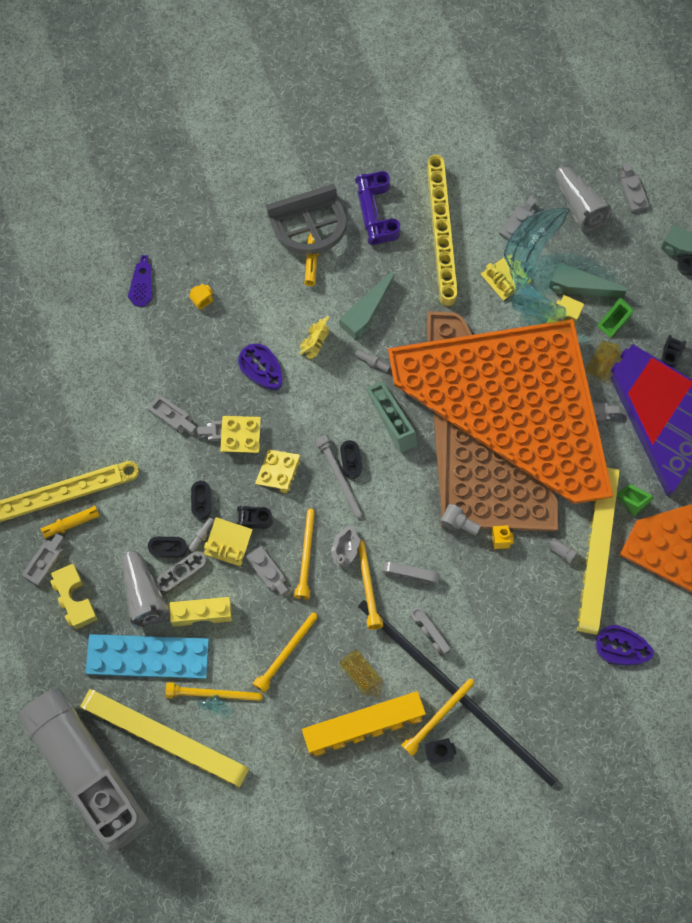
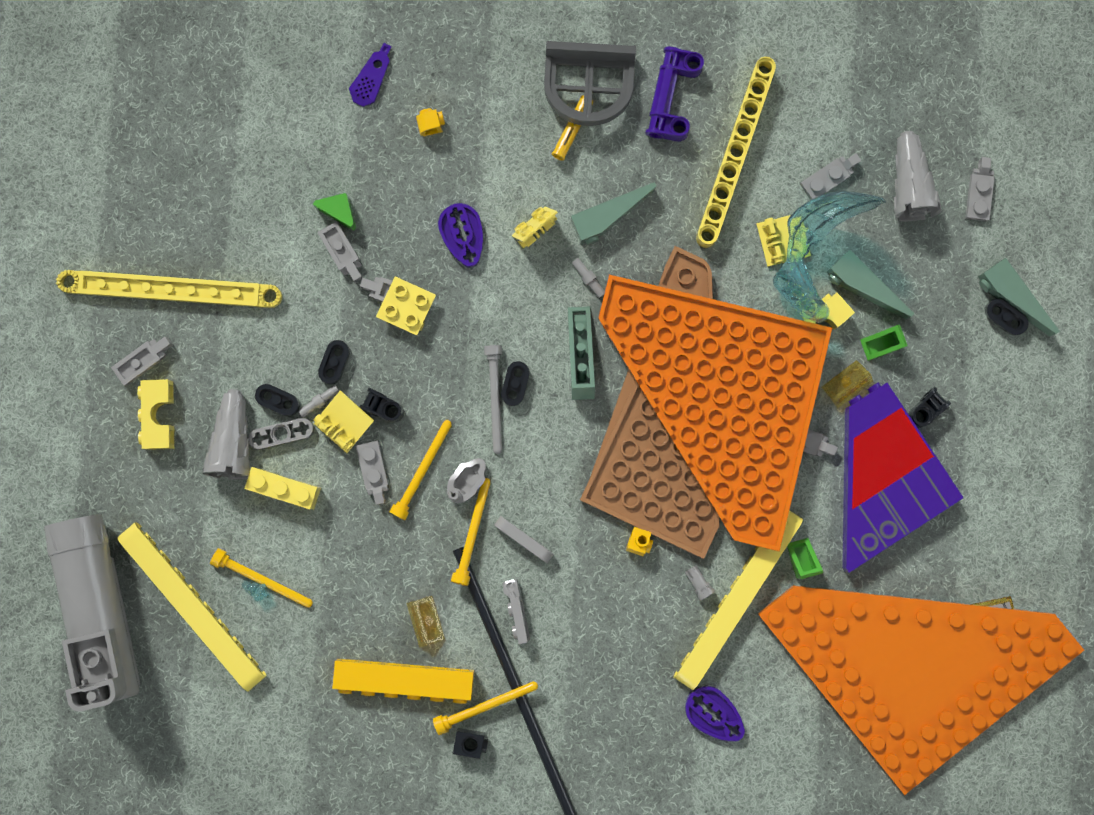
camera: 25 degrees right, 15 degrees up
yellow pin [40,505,100,539] -> none
medium azure plate [86,634,209,679] -> none
yellow piece [252,613,318,694] -> none
light yellow hinge [255,450,301,494] -> none
light grey pin [440,504,481,536] -> none
none -> bright green slope [313,193,356,231]

